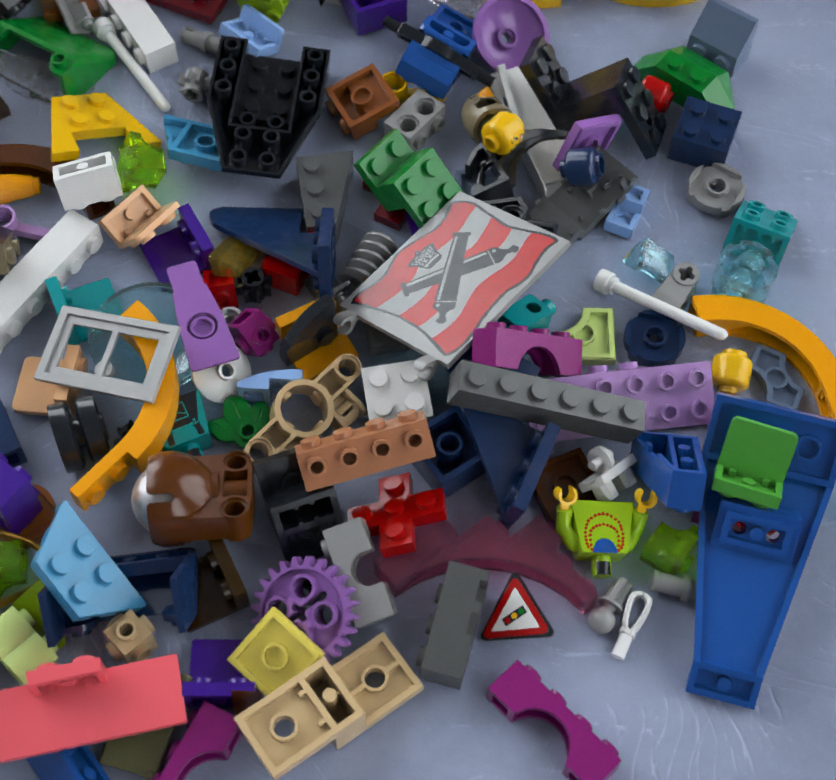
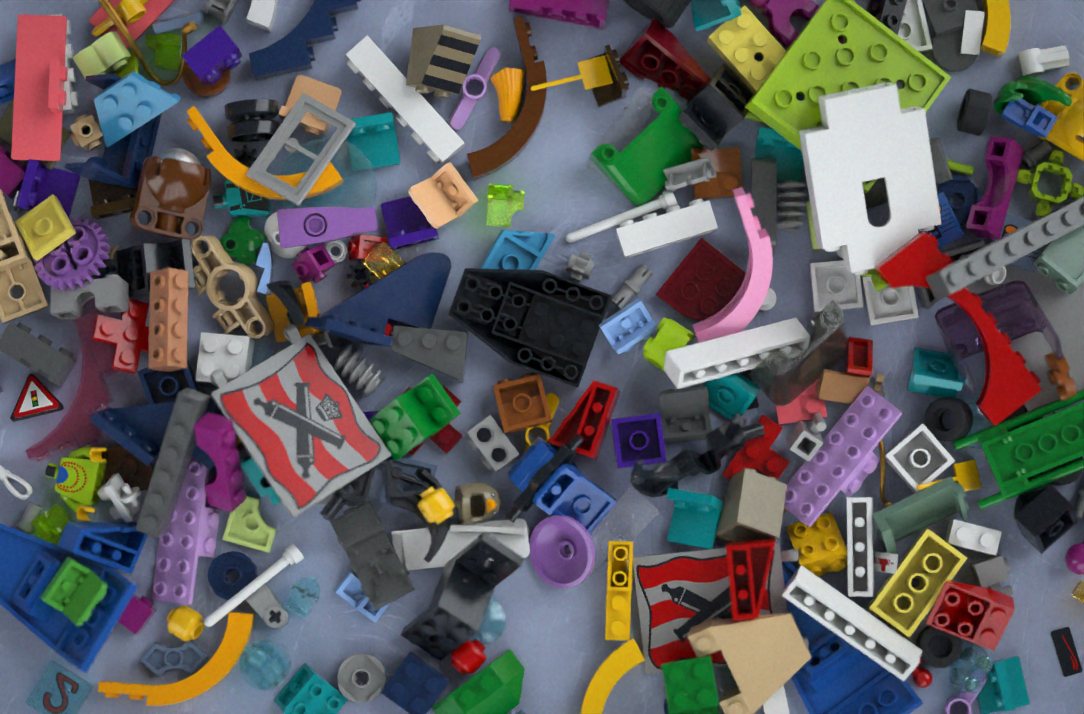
camera: 105 degrees right, 25 degrees up
yellow wing [51,92,162,162] -> none
white brick [52,151,123,211] -> none
medium lavender tile [552,114,623,171] -> none
dark blue head [560,147,605,187] -> none
light grey axle [588,577,633,634] -> none
none -> red wedge [547,380,621,461]

